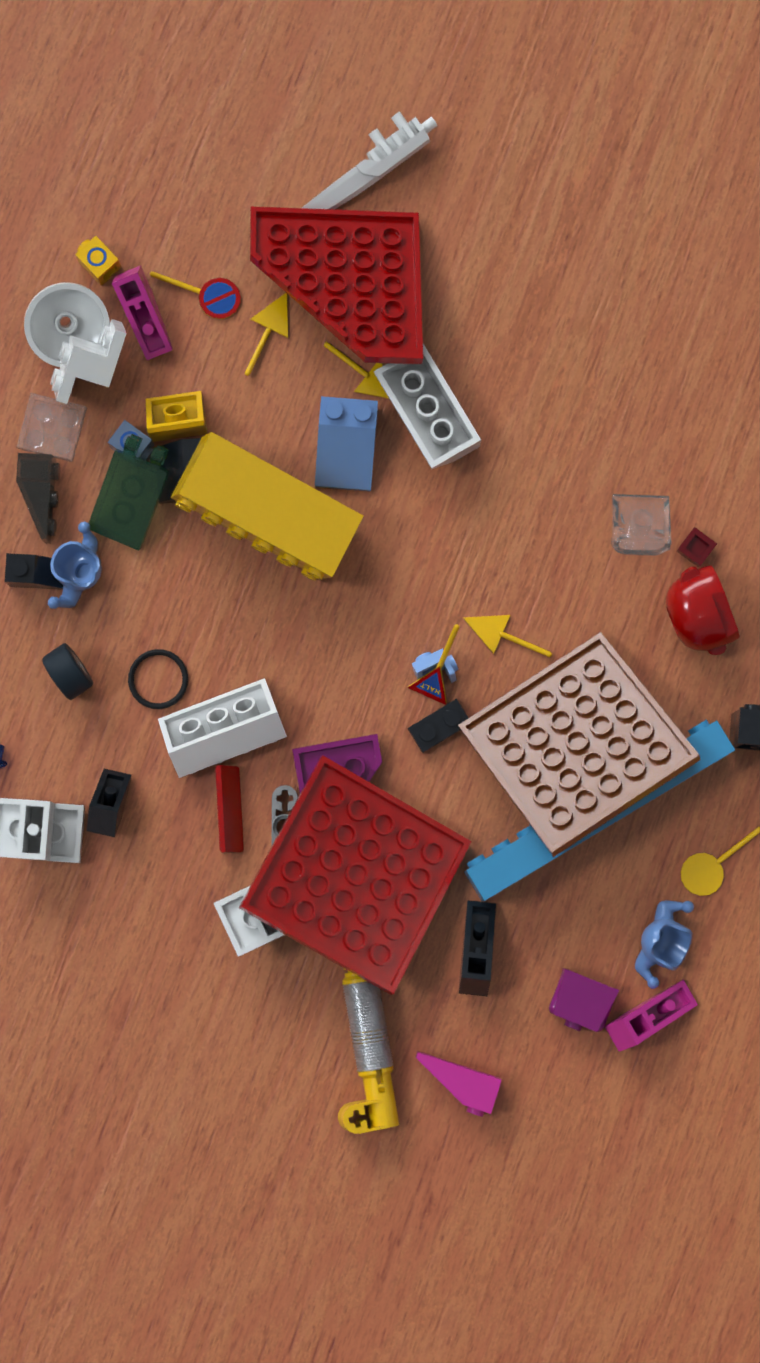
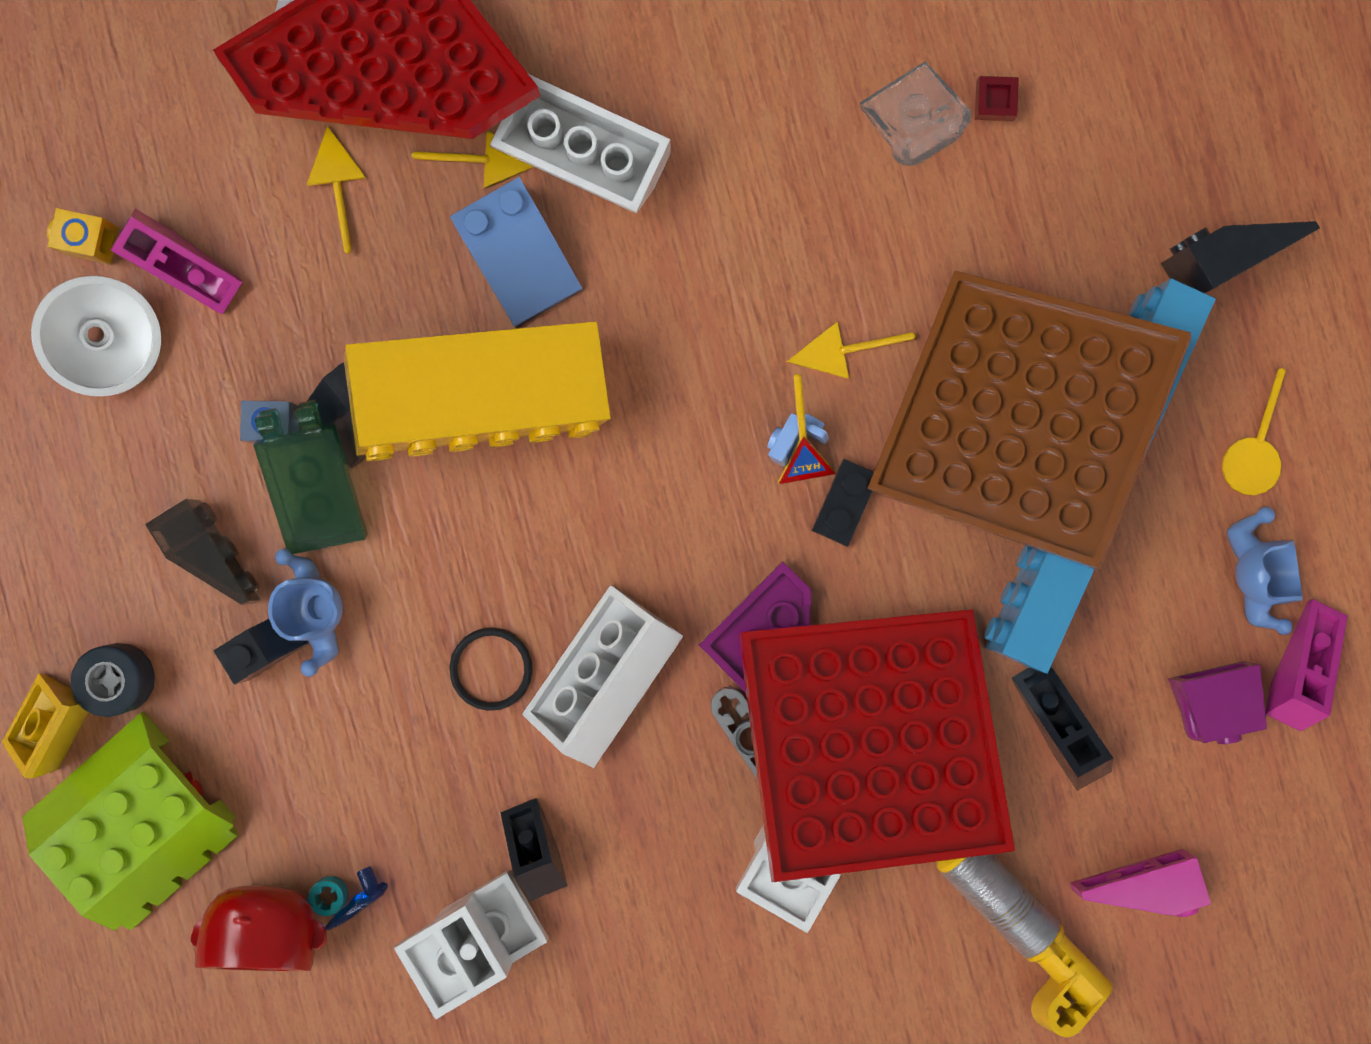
camera: 30 degrees left, 5 degrees up
clear plate [16,393,87,462] -> none
black wheel [42,643,93,700] -> none
white bracket [50,319,126,404] -> none
yellow slope [146,391,207,442] -> none
piece [150,271,241,319] -> none
red slope [215,765,244,853] -> none
red piece [666,565,740,655] -> none

